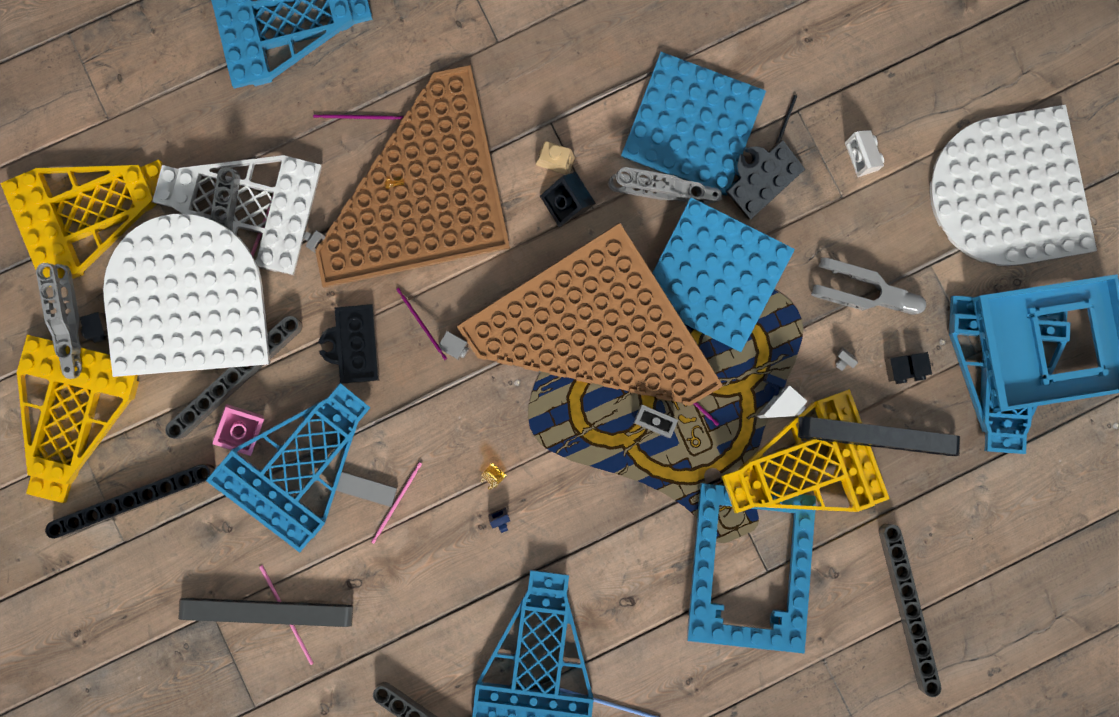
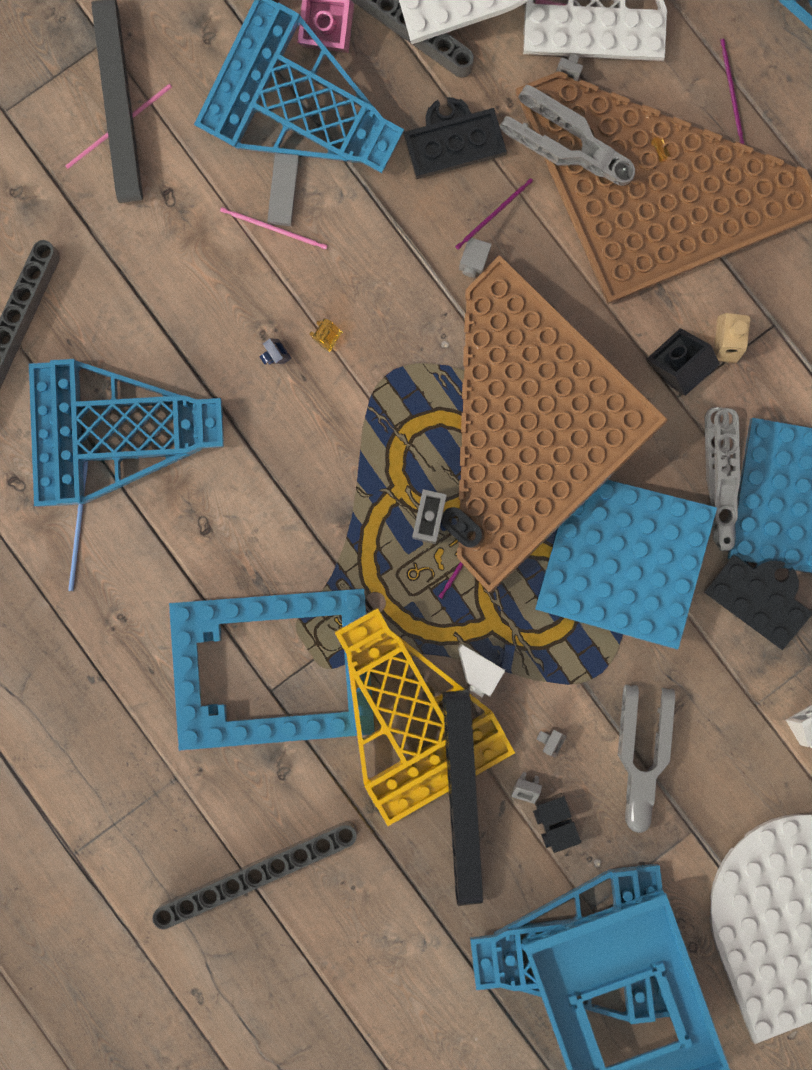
camera: 80 degrees right, 0 degrees up
none -> black plate [441,507,484,548]
none -> light grey piece [500,85,635,186]
none -> light grey tile [511,772,542,804]

